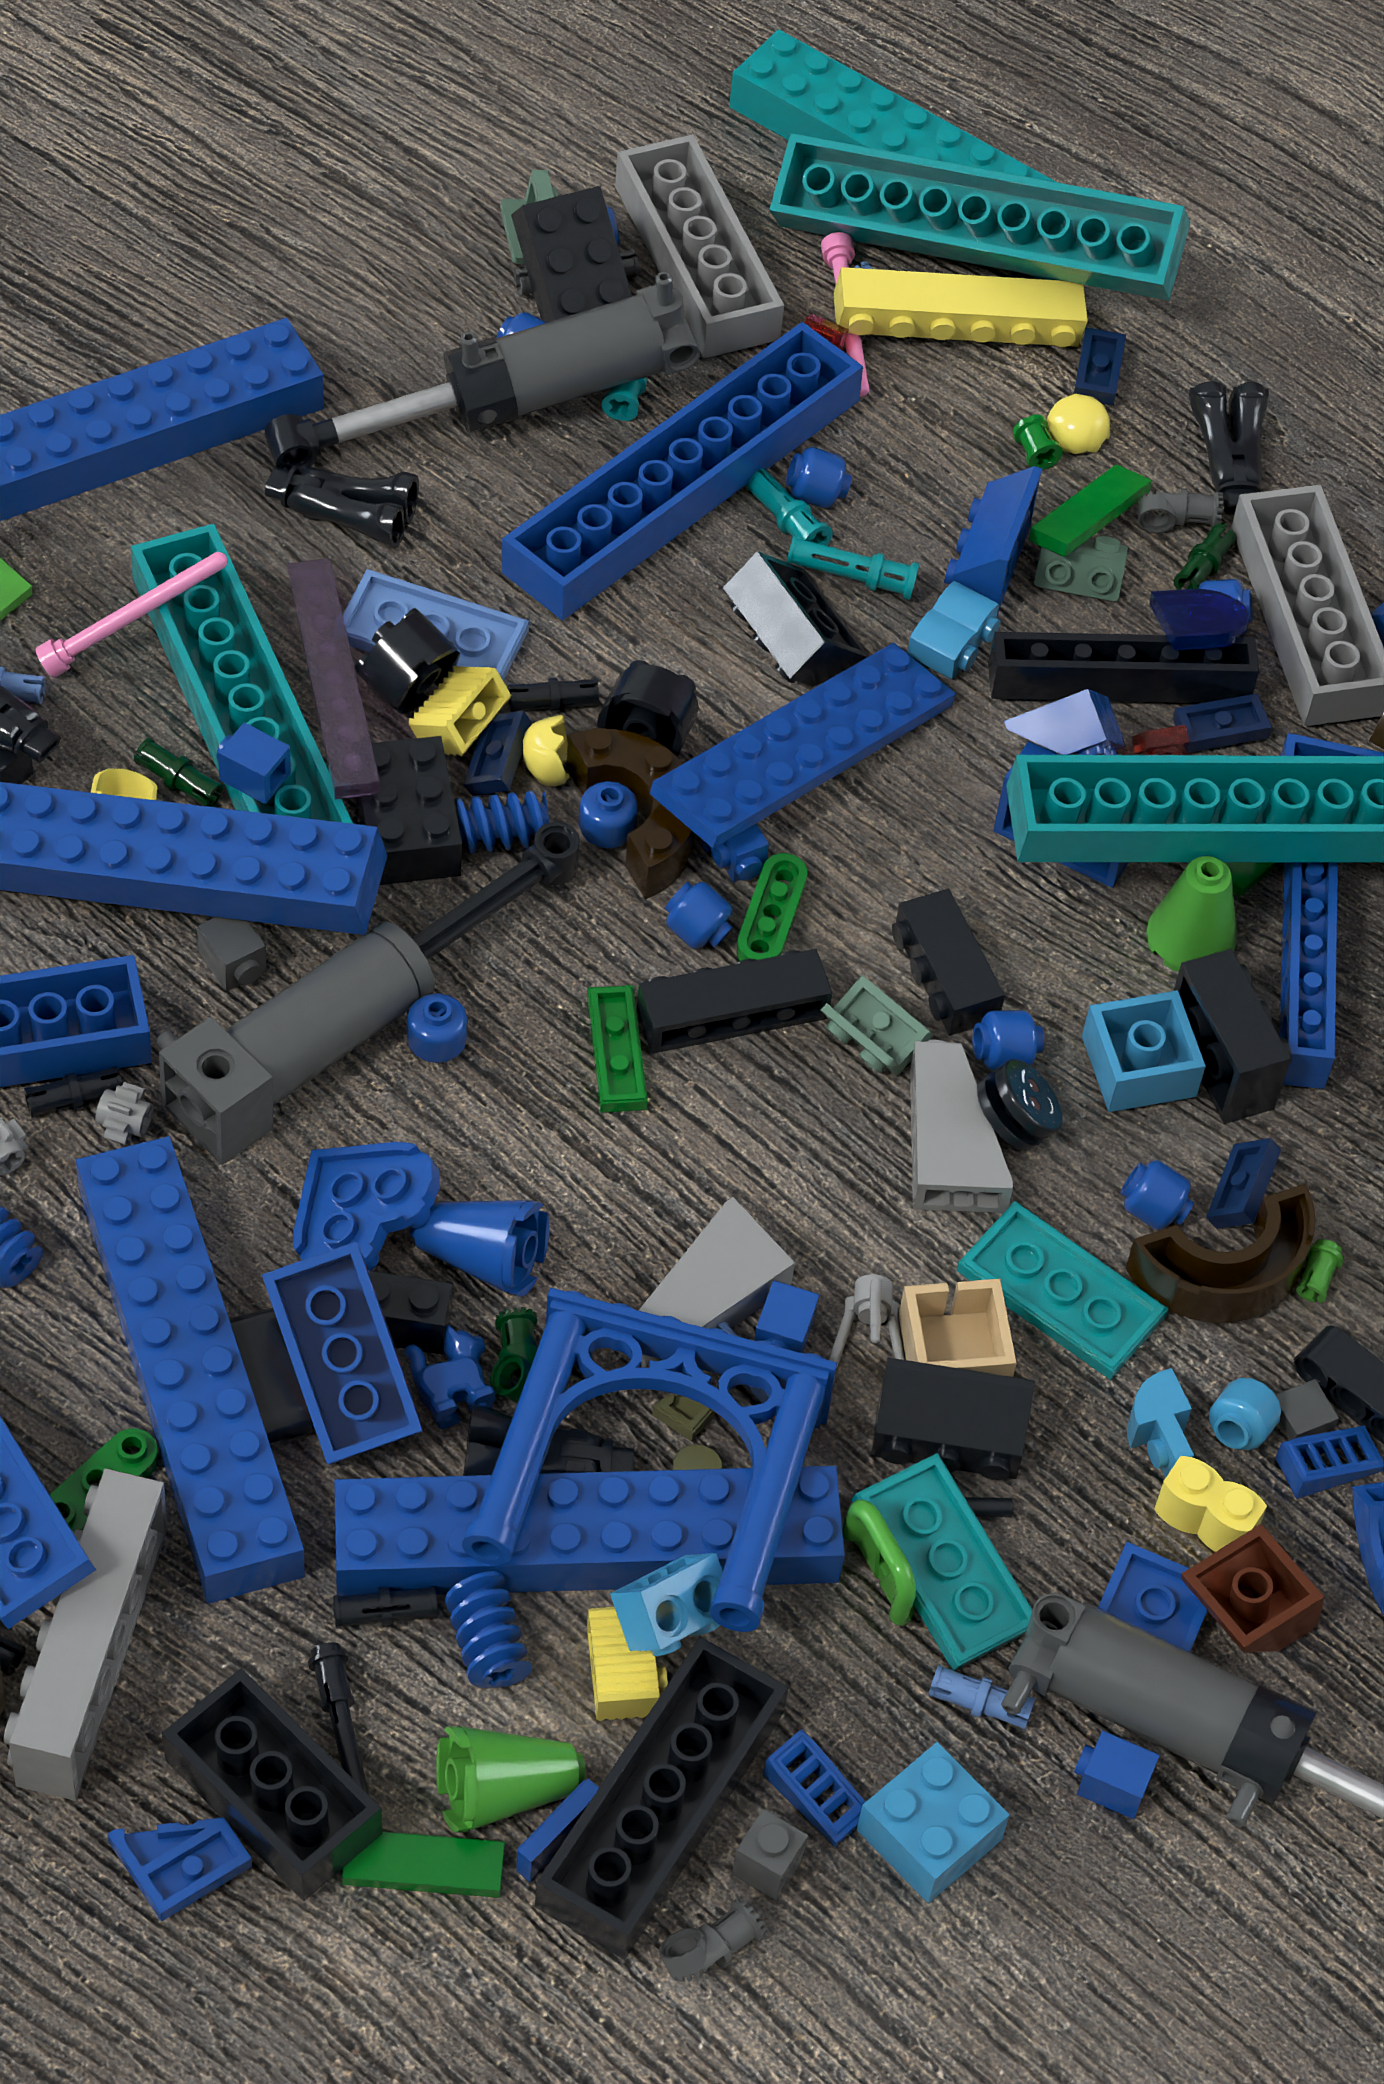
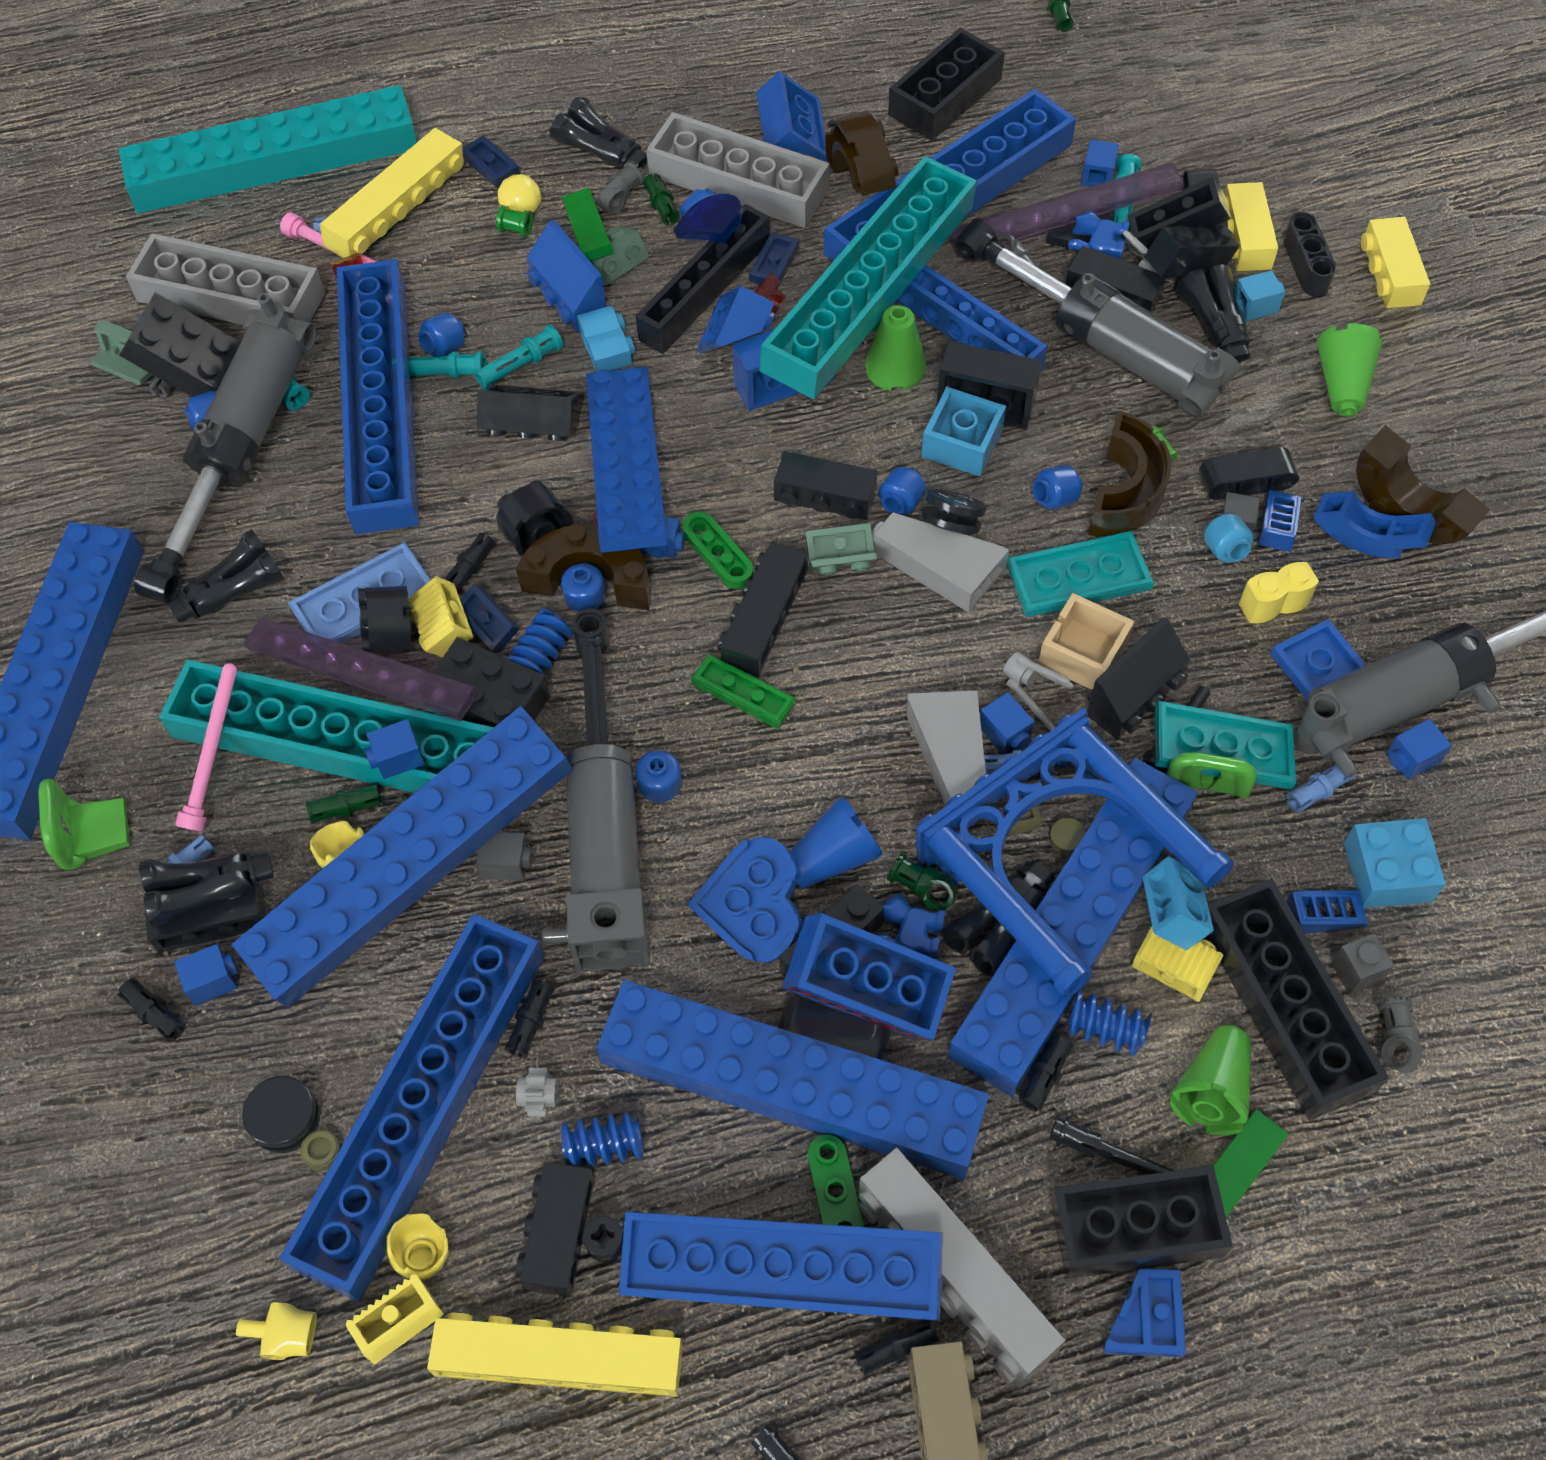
camera: 45 degrees left, 5 degrees up
light grey gear [95,1082,154,1144] -> none
blue tile [516,1778,599,1883] -> none
light yellow hair [523,715,570,787] -> none
blue head [664,882,733,949] -> none
teal brick [769,133,1191,301] -> none
dark azure brick [1127,1368,1194,1478] -> none
copper slope [1181,1524,1324,1652] -> none
dark blue plate [1206,1138,1281,1229] -> none

